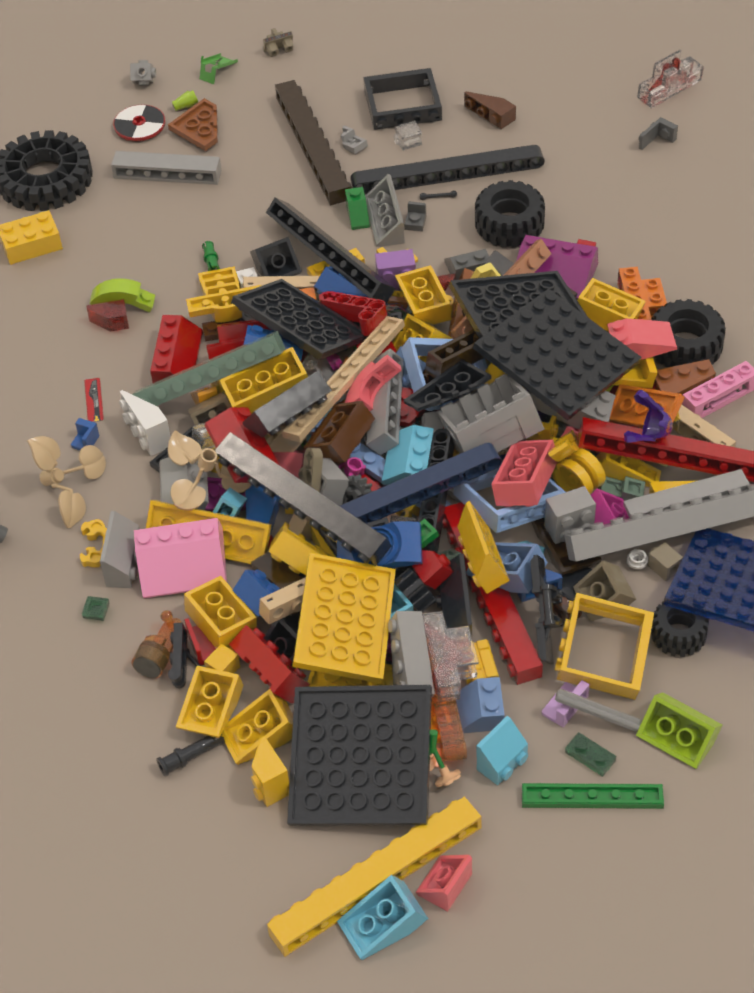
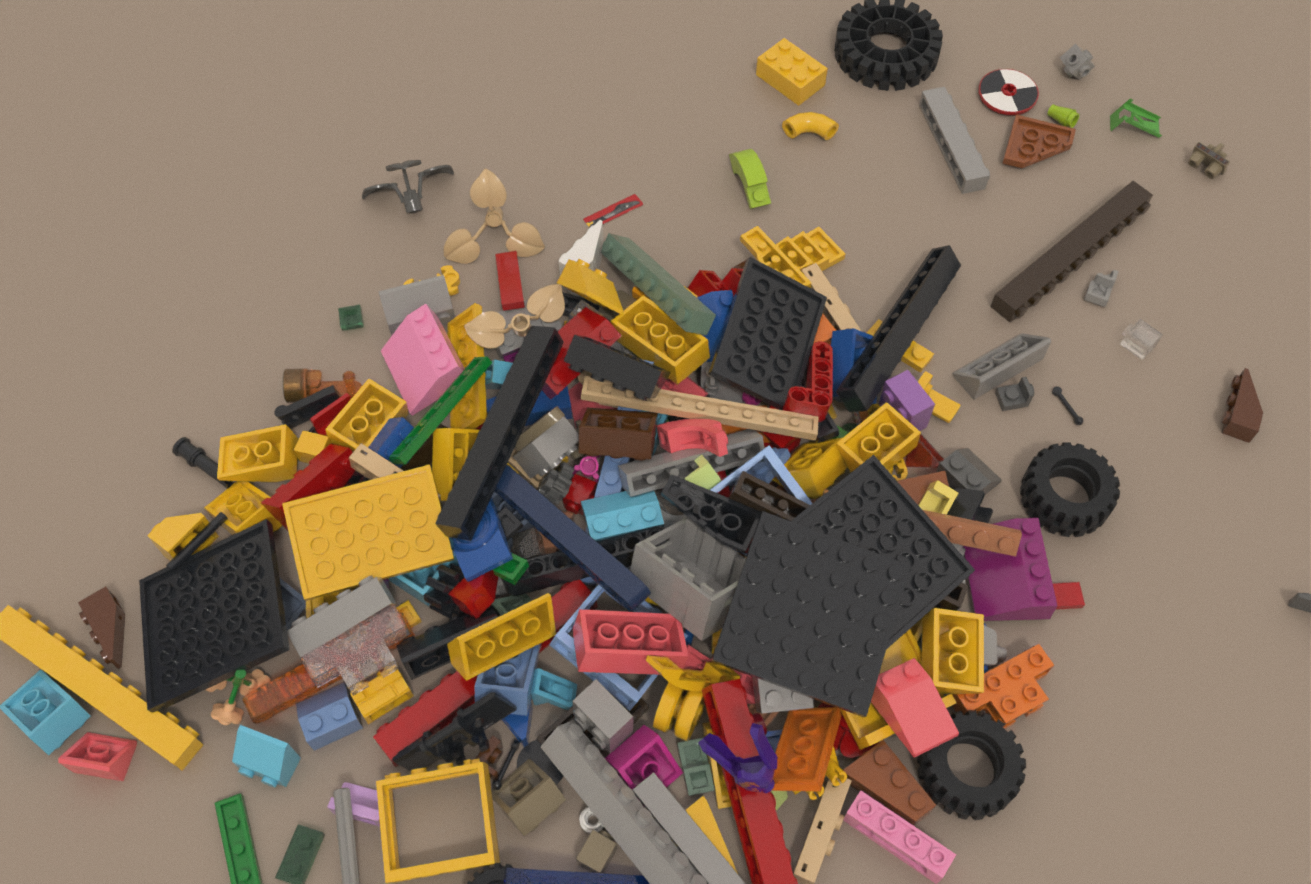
camera: 65 degrees right, 10 degrees up
blue panel [71,418,99,450] -> none
clear red slope [86,299,129,332] -> none
red slope [150,315,203,383] -> none
green pin [202,241,220,271] -> none
white plate [236,267,258,288] -> none
black slope [250,236,302,276] -> none
green slope [345,187,370,230] -> none
black beam [350,145,545,195] -> none
black window [363,68,442,130] -> none
none -> reddish brown slope [78,586,125,669]
none -> black bar [166,512,228,572]
none -> green tile [388,356,492,465]
none -> red tile [495,251,525,311]
none -> yellow slope [557,259,623,314]
none -> yellowish green panel [685,455,722,490]
none -> yellow cylinder [782,112,839,140]

